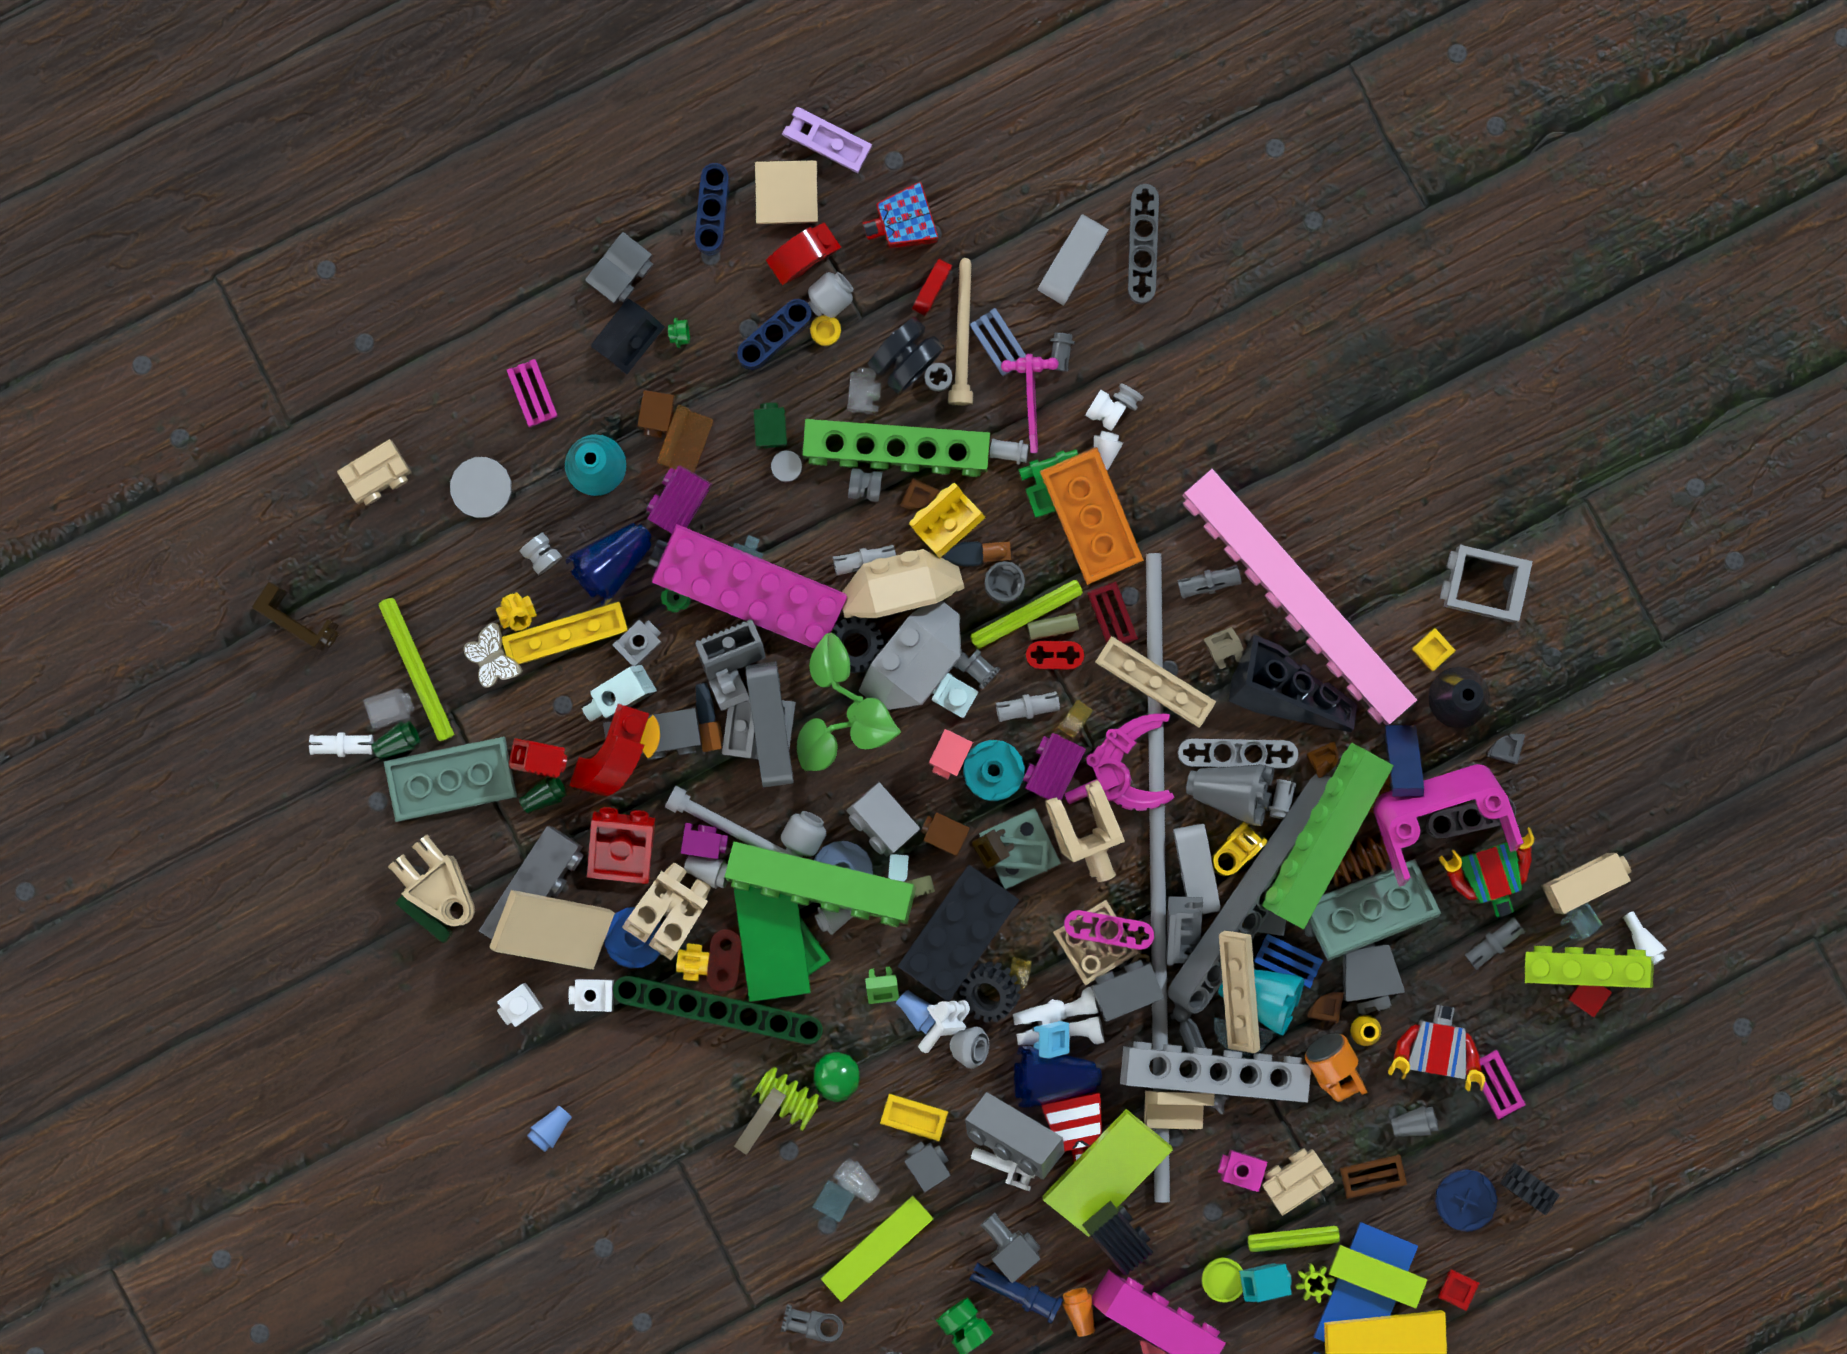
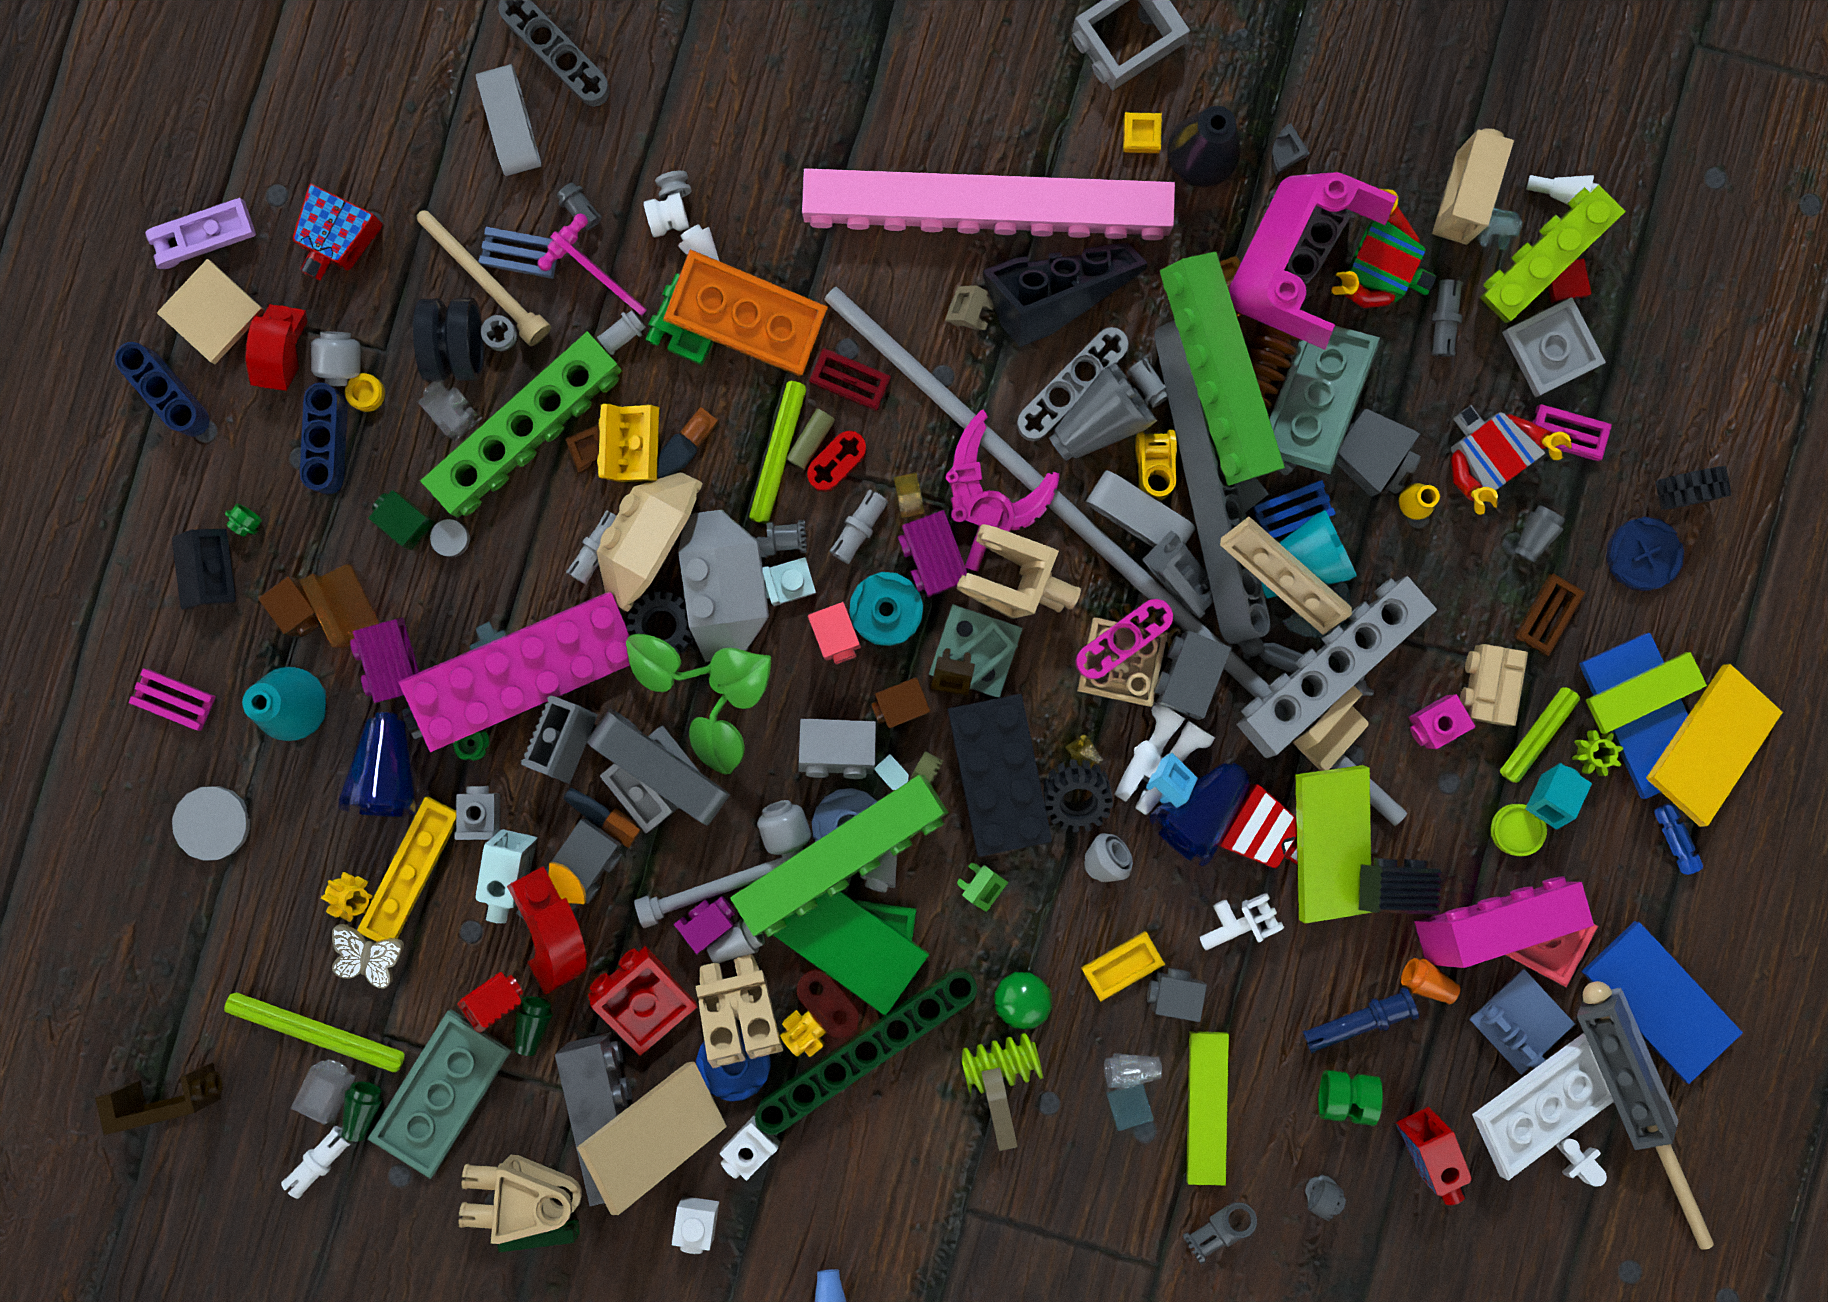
camera: 45 degrees left, 0 degrees up
tan brick [337,439,411,506] -> none
light grey wheel [519,533,562,575] -> none
dark grey brick [585,232,654,305] -> none
light grey tile [709,669,750,711] -> none
dark grey wheel [848,468,883,502] -> none
medium blue cone [896,990,935,1034] -> none
red beam [912,258,953,316] -> none
white arm [918,1000,970,1053] -> none
brick [965,1092,1065,1180] -> none
dark grey brick [980,1213,1041,1283] -> none
dark grey wheel [984,561,1025,604] -> none
tan tile [1095,636,1216,728] -> none
dark grey pin [1177,565,1242,599] -> none
orange piece [1305,1034,1368,1102] -> none
reddish brown tile [1306,742,1339,778] -> none
reddish brown tile [1307,992,1343,1023] -> none
dark blue tile [1384,725,1424,797] -> none
red tile [1437,1269,1479,1311] -> none
none -> light grey plate [1502,297,1606,398]

